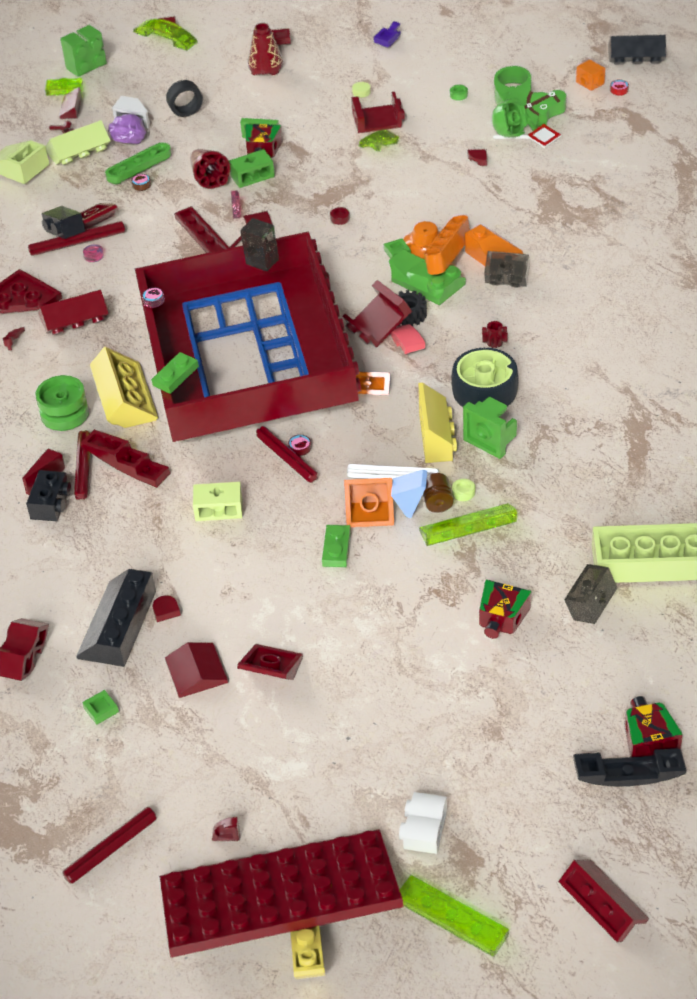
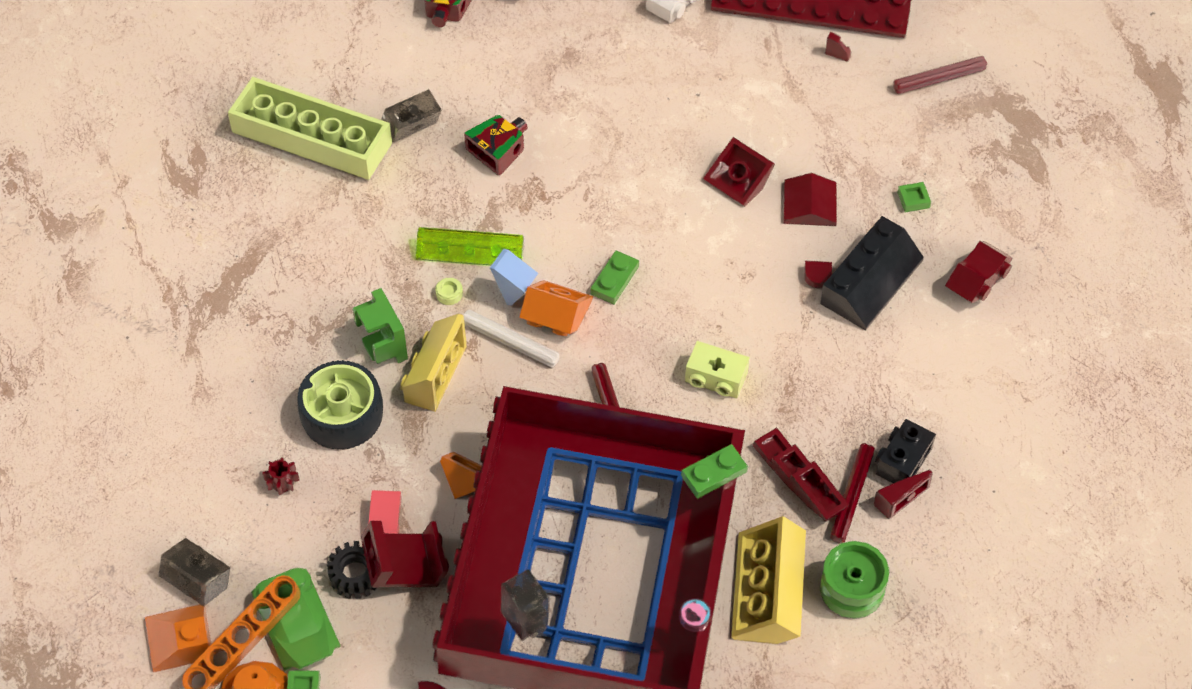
camera: 160 degrees left, 10 degrees up
reddish brown piece [423,473,453,513] -> none

